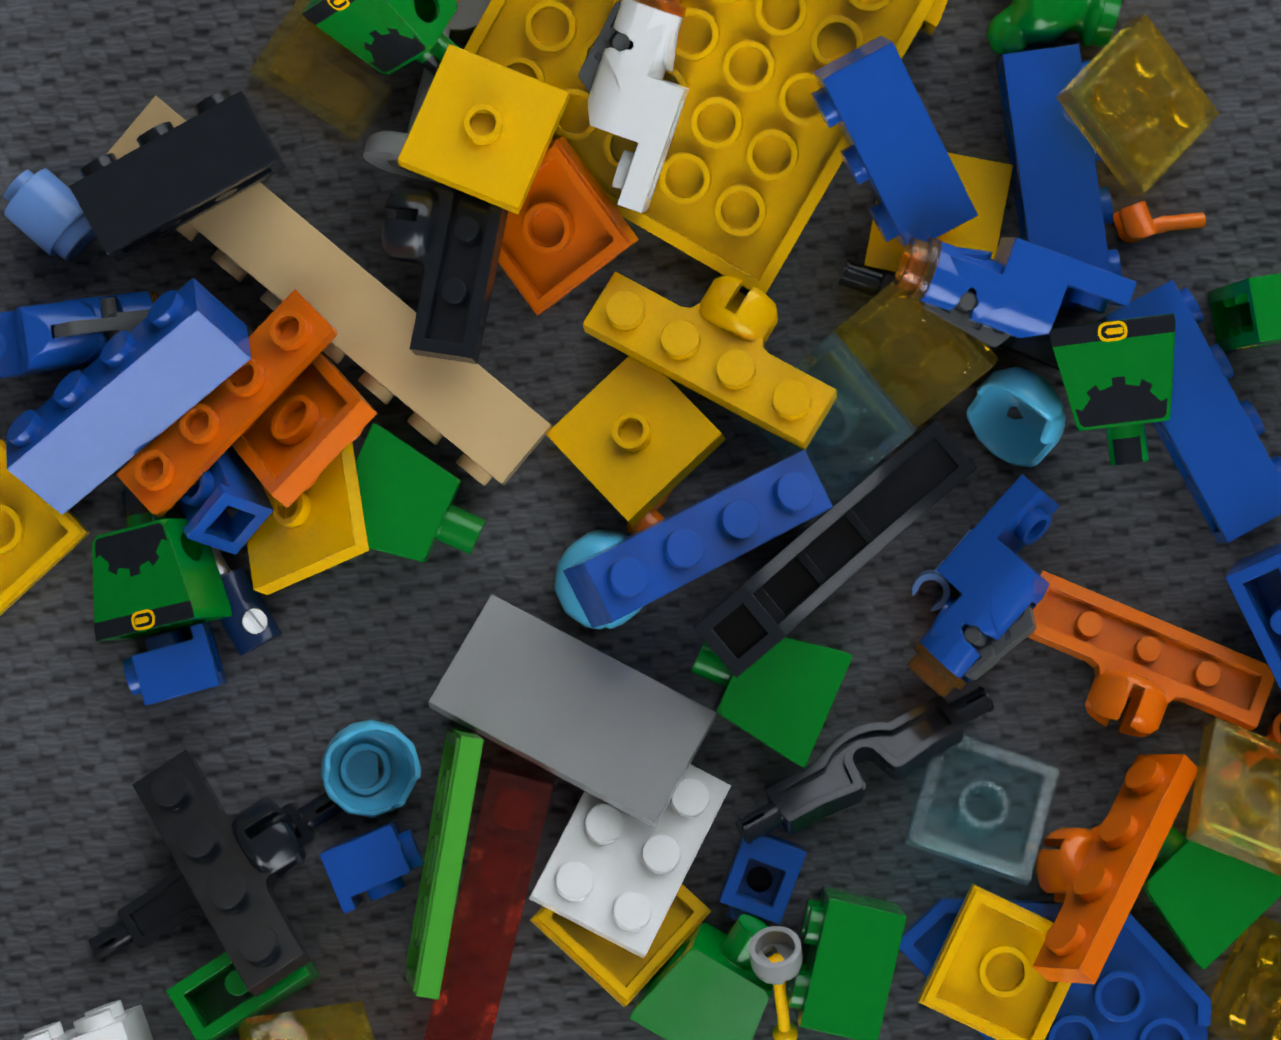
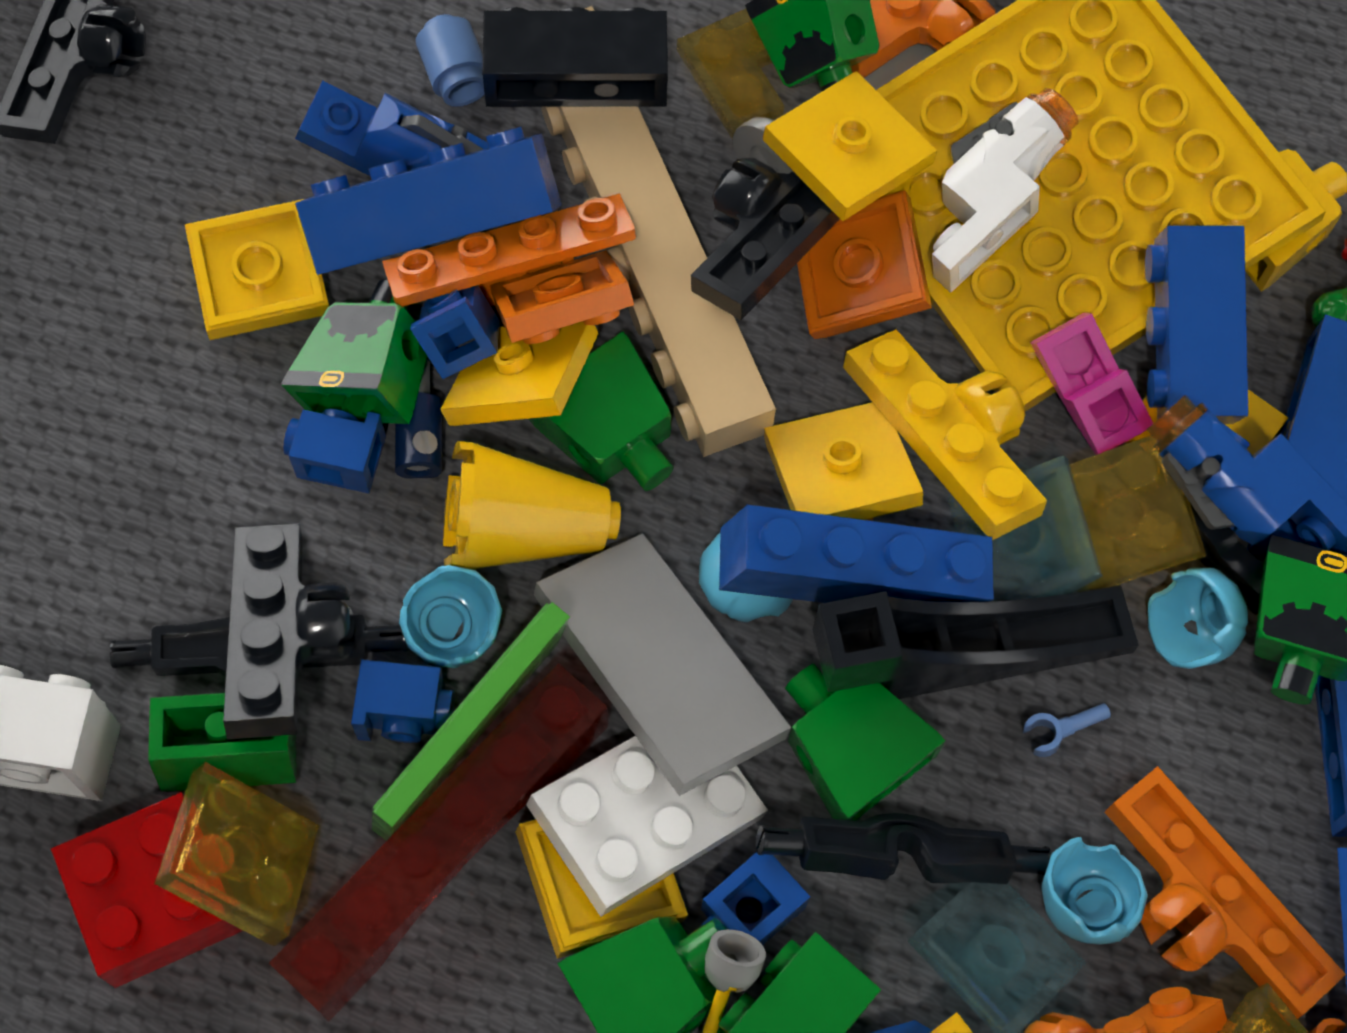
camera: 25 degrees right, 20 degrees down
blue plate [907,474,1060,698] -> none
none -> yellow cone [443,441,621,569]
none -> dark pink slope [1030,312,1154,456]
none -> medium azure hair [1041,837,1148,945]

